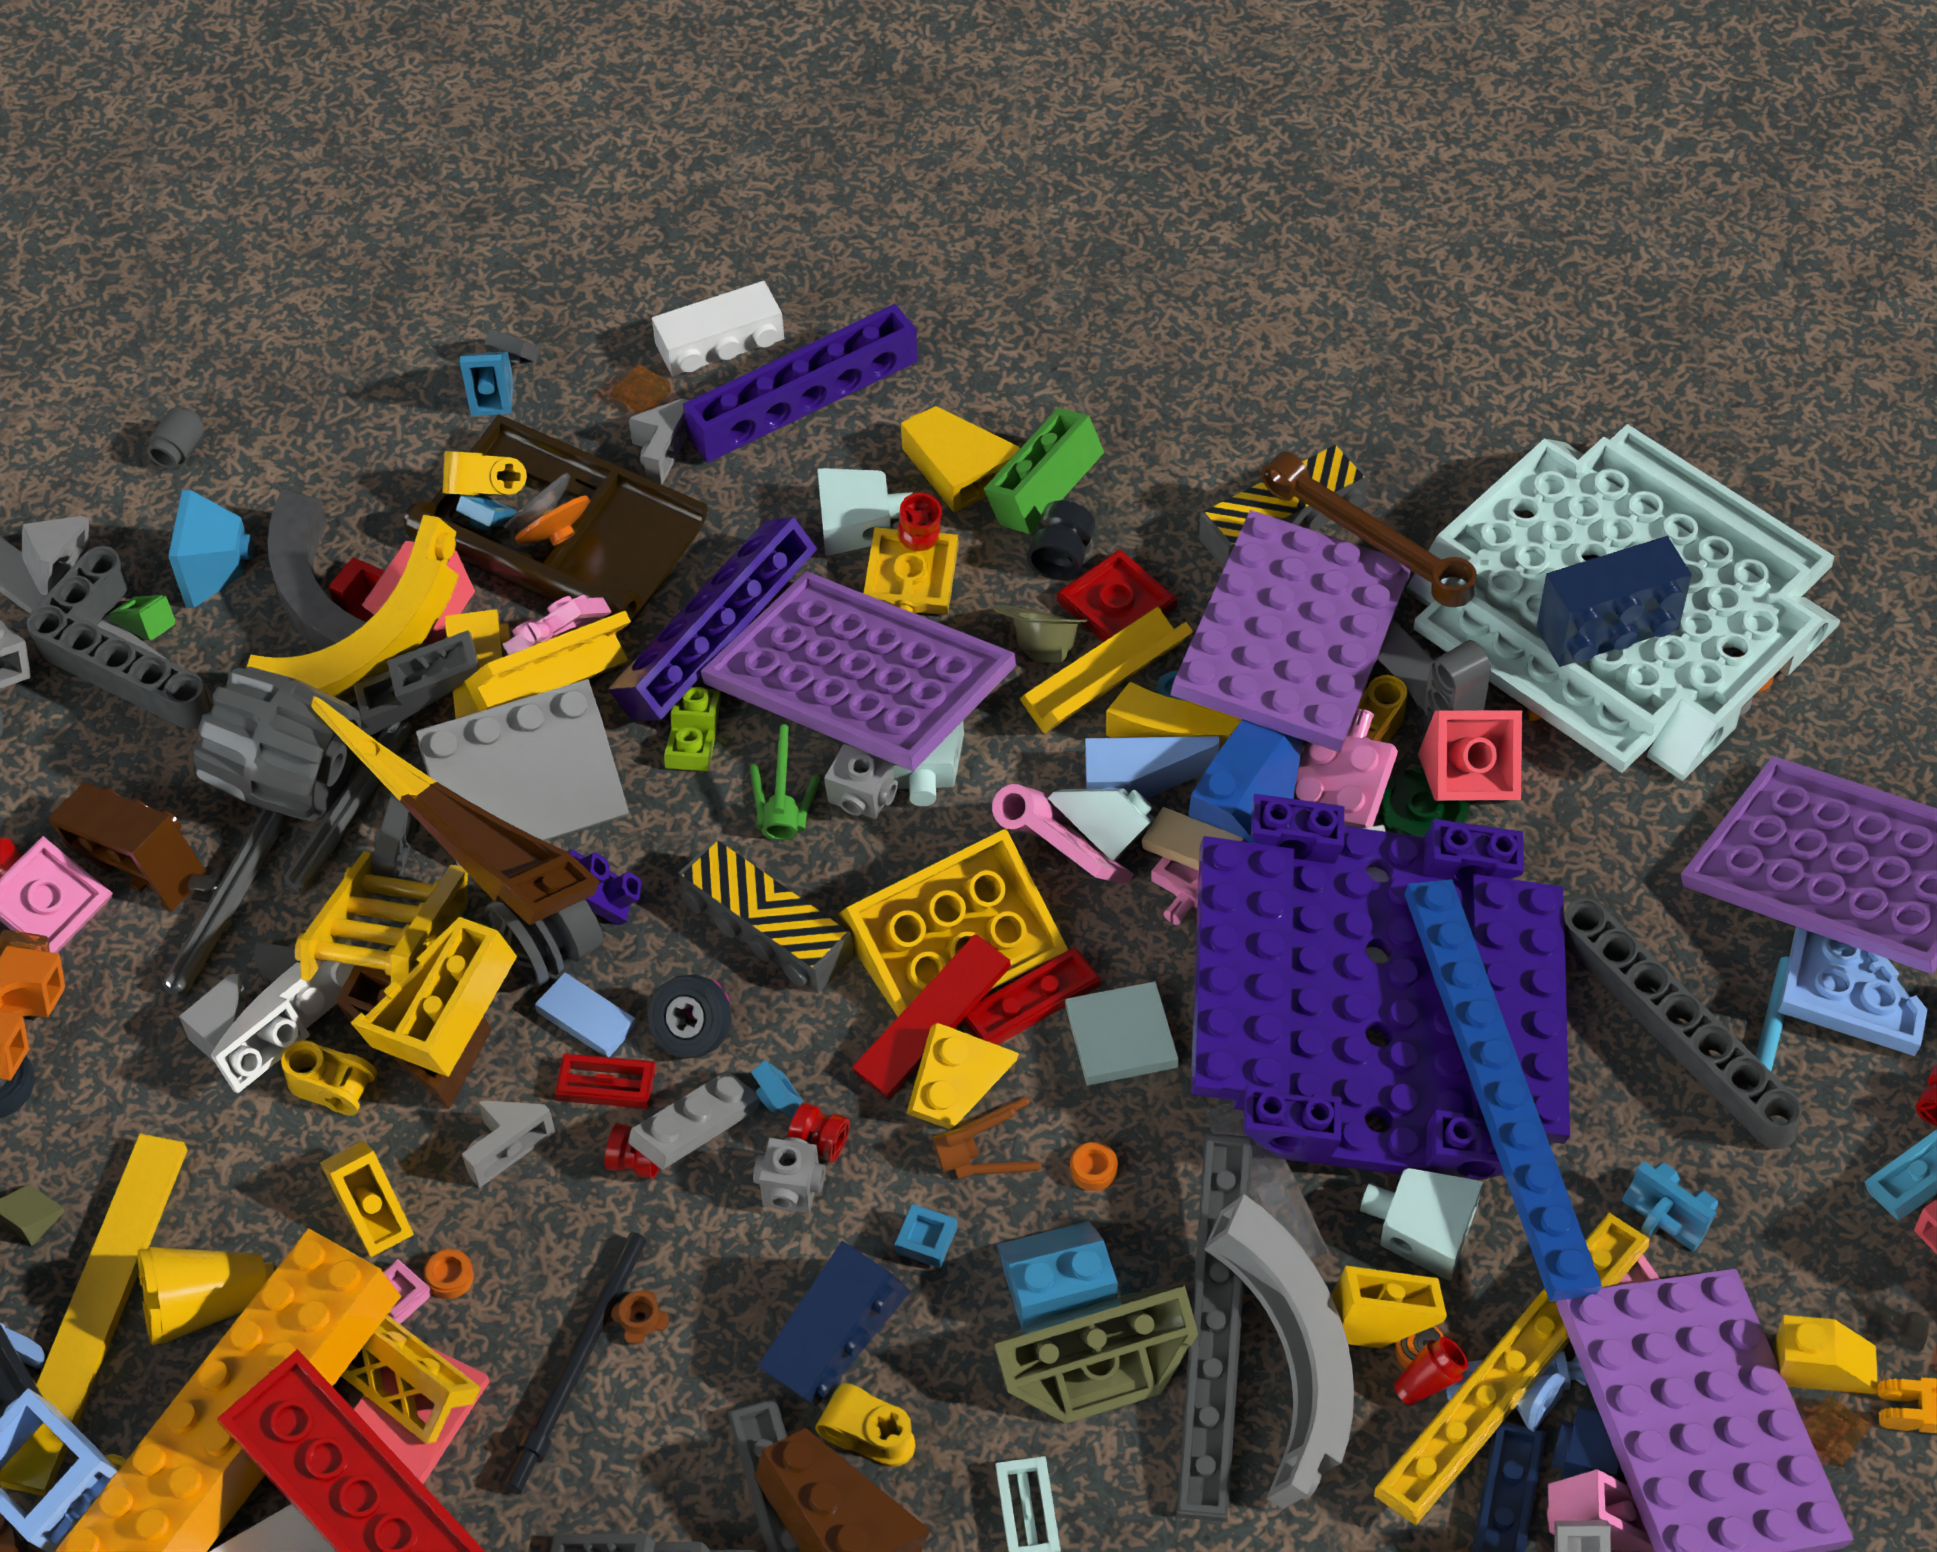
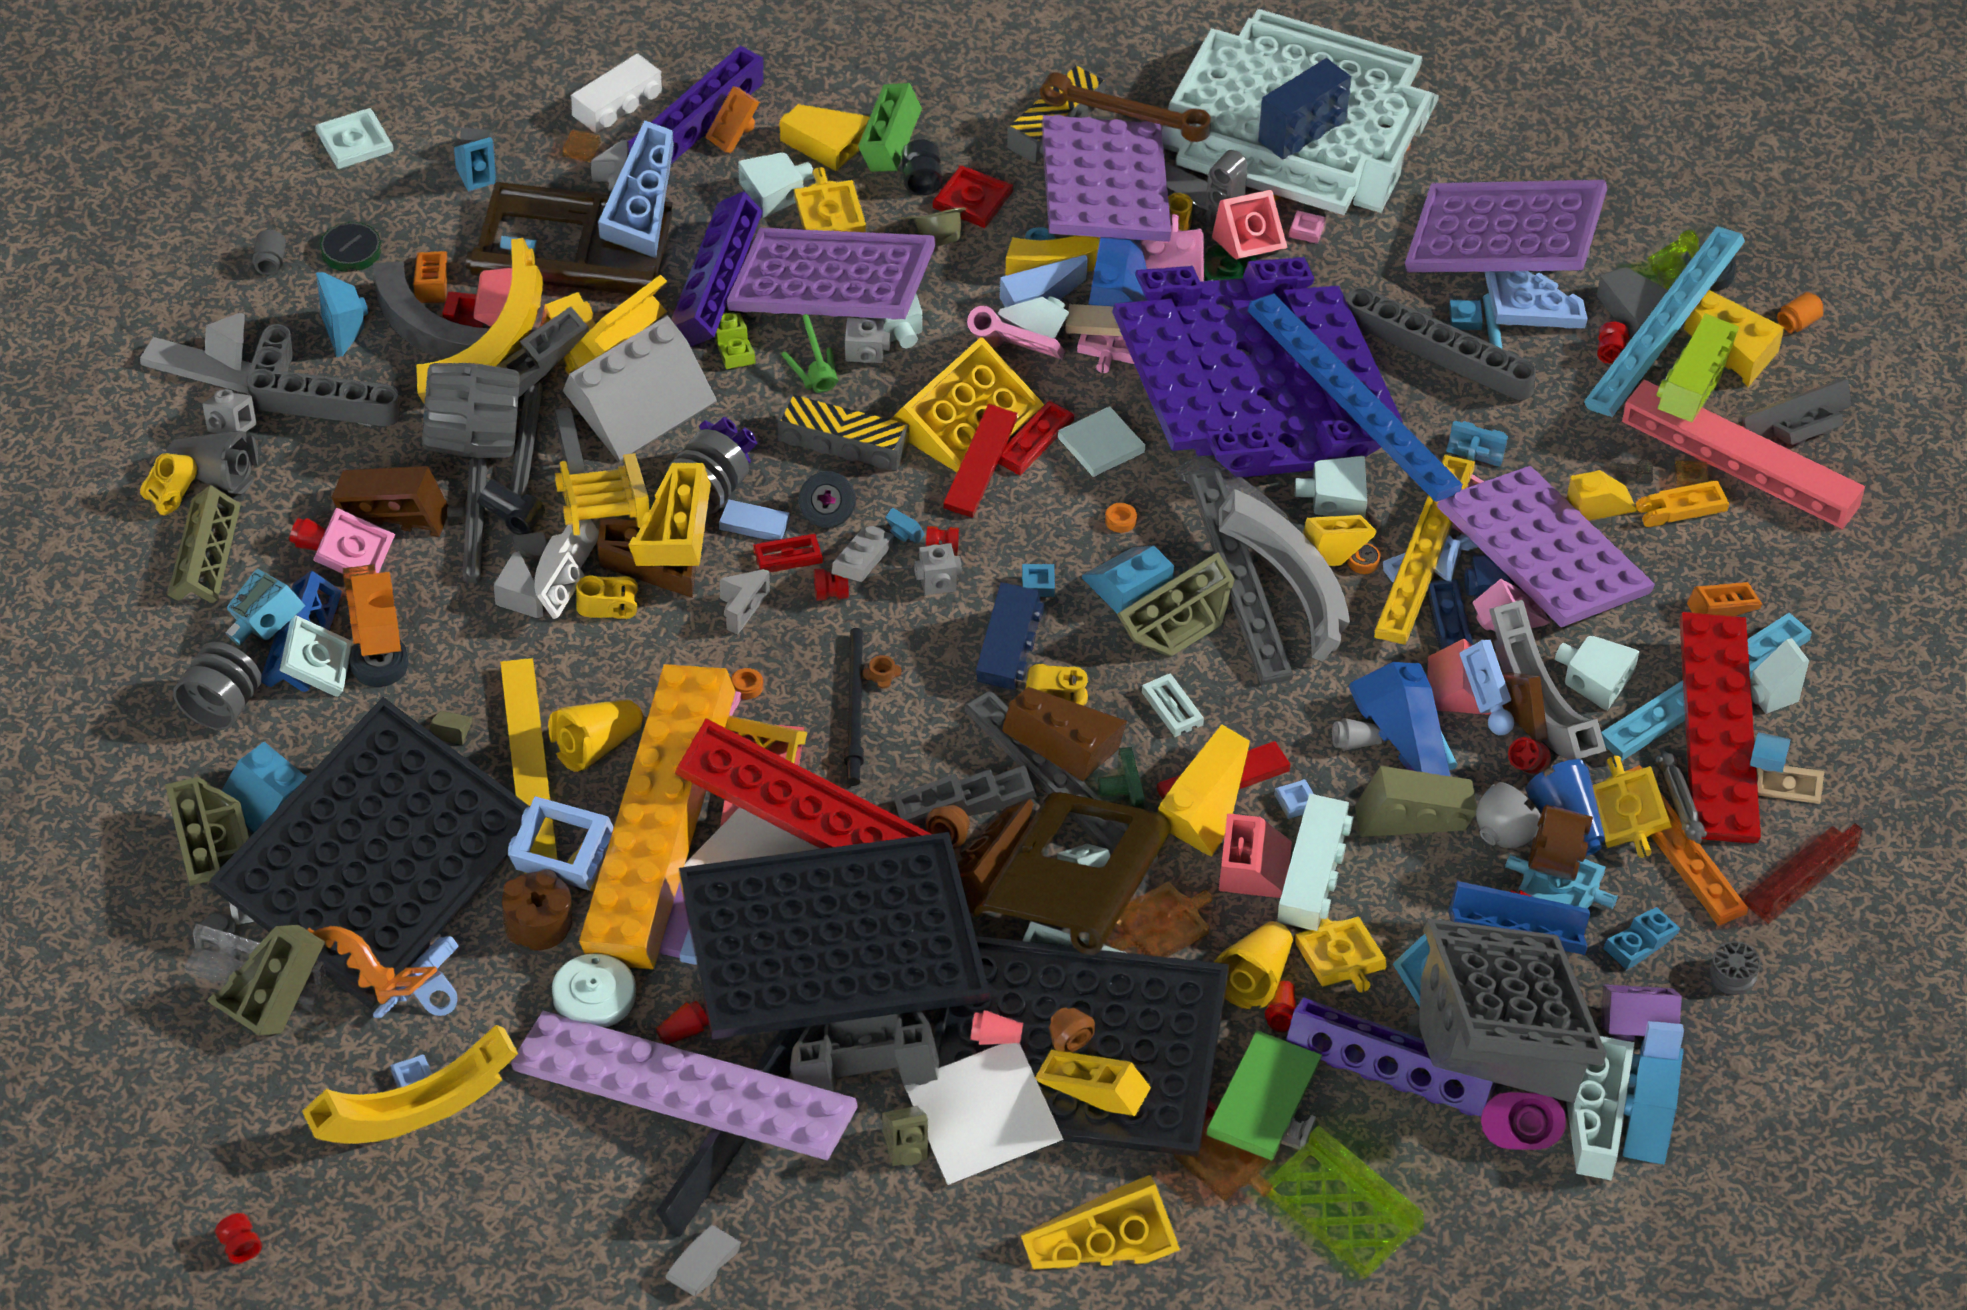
camera: 25 degrees left, 5 degrees down
bright green slope [108,595,175,640] -> none
reddish brown plate [311,696,600,925] -> none
yellow slope [320,1140,414,1257] -> none
yellow piece [442,451,527,495] -> none
bright pink plate [503,595,611,655] -> none
clear dish [504,473,571,531] -> none
orange dish [514,495,590,546] -> none
red wheel [897,492,942,551] -> none
yellow wing [906,1023,1019,1129] -> none
dark orange plant [932,1097,1042,1180] -> none
yellow fence [1020,607,1193,734] -> none
red cone [1393,1337,1468,1406] -> none
clear orange tile [1805,1395,1872,1467] -> none
none -> light aqua tile [315,108,393,169]
none -> black tile [320,222,381,272]
none -> orange slope [413,251,448,303]
none -> black piece [477,479,545,535]
none -> light blue wedge [598,120,673,258]
none -> orange tile [705,86,760,153]
none -> bright pink tile [1289,211,1326,244]
none -> dark azure plate [1449,300,1483,330]

